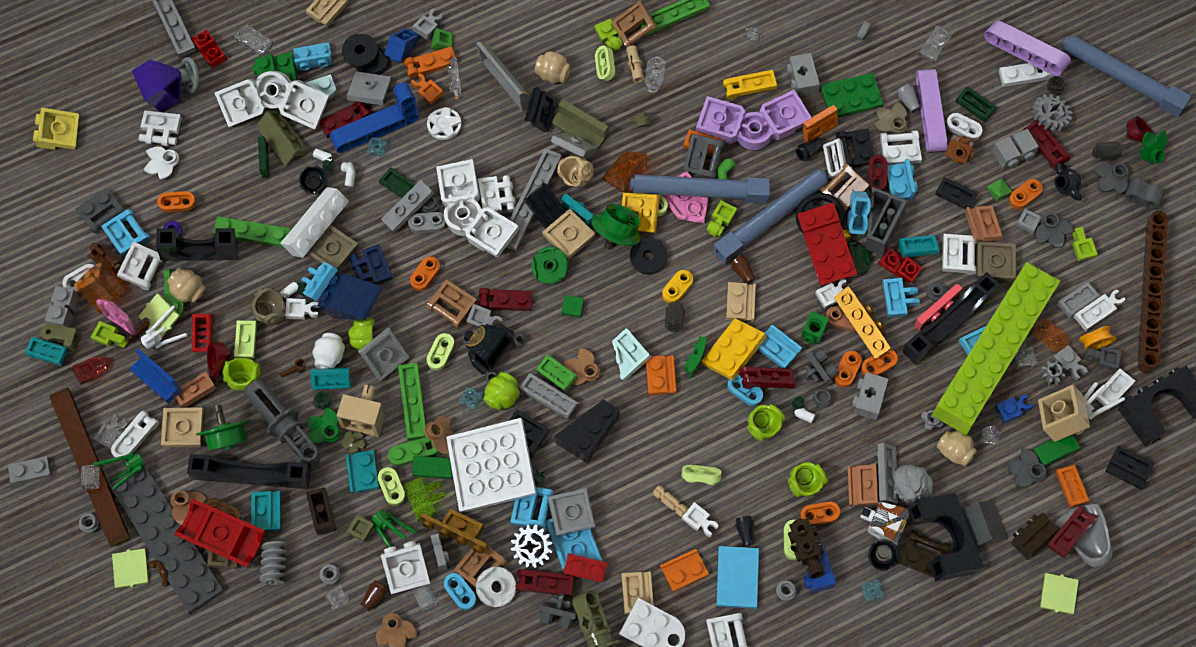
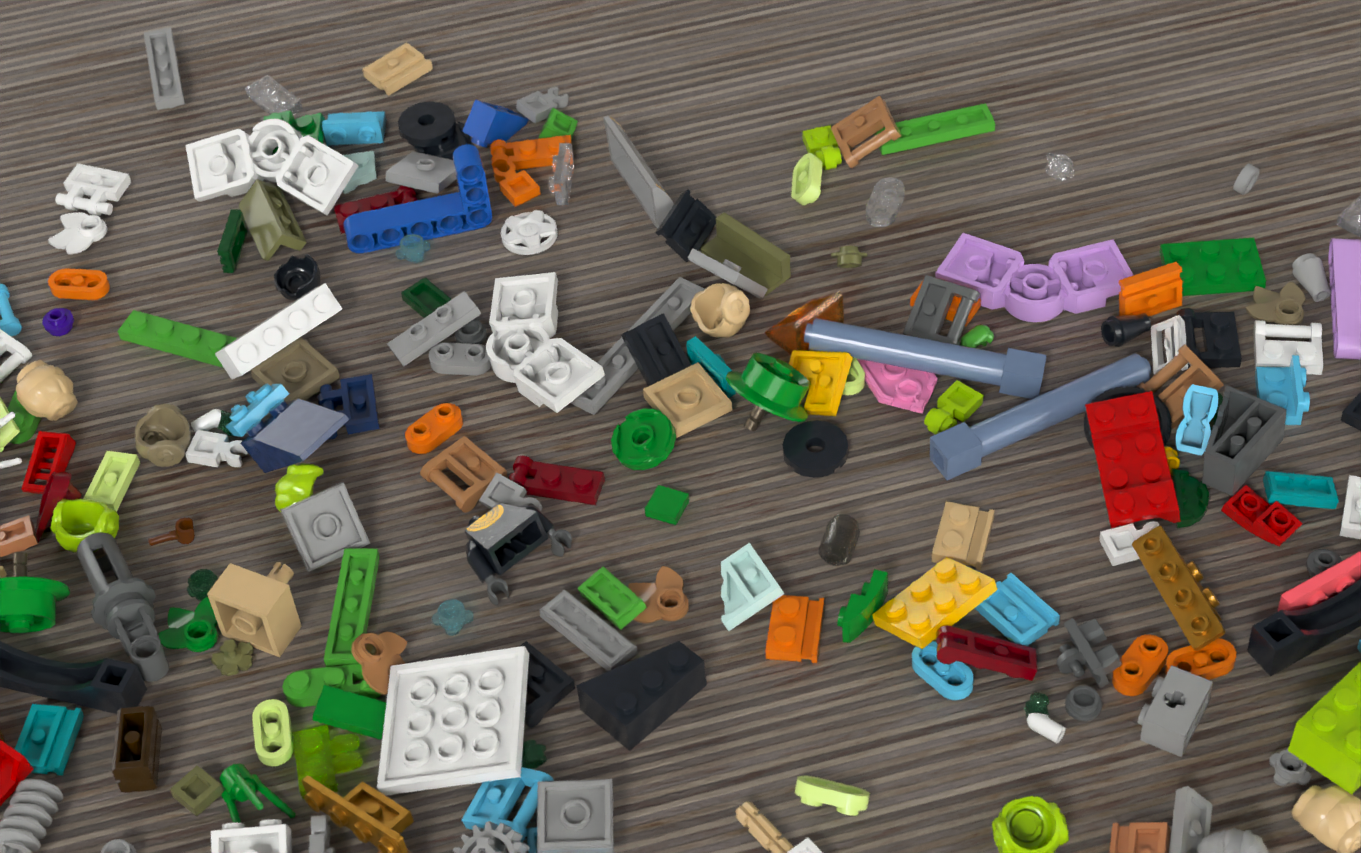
camera: 15 degrees right, 20 degrees down
dark purple piece [132,57,199,112] -> none
black arch [156,228,237,261] -> none
red slope [191,29,227,68] -> none
teal plate [310,367,351,390] -> none
white hair [312,333,345,369] -> none
arm [313,148,335,171] -> none
white arm [341,162,356,187] -> none
teal plate [346,450,379,494] -> none
yellowish green plate [427,333,455,371] -> none
white plate [478,176,516,213] -> none
lime hair [483,372,520,411] -> none
tan hair [534,51,570,84] -> none
tan pin [626,46,645,83] -> none
yellow plate [662,270,693,304] -> none
yellow plate [723,70,777,99] -> none
reddish brown cone [730,255,755,284] -> none
lime hair [747,404,785,442] -> none
light grey brick [786,53,820,97] -> none
green brick [801,311,829,345] -> none
nougat plate [825,307,856,332] -> none
dark red plate [868,155,888,191] -> none
medium azure hinge [882,278,920,318] -> none

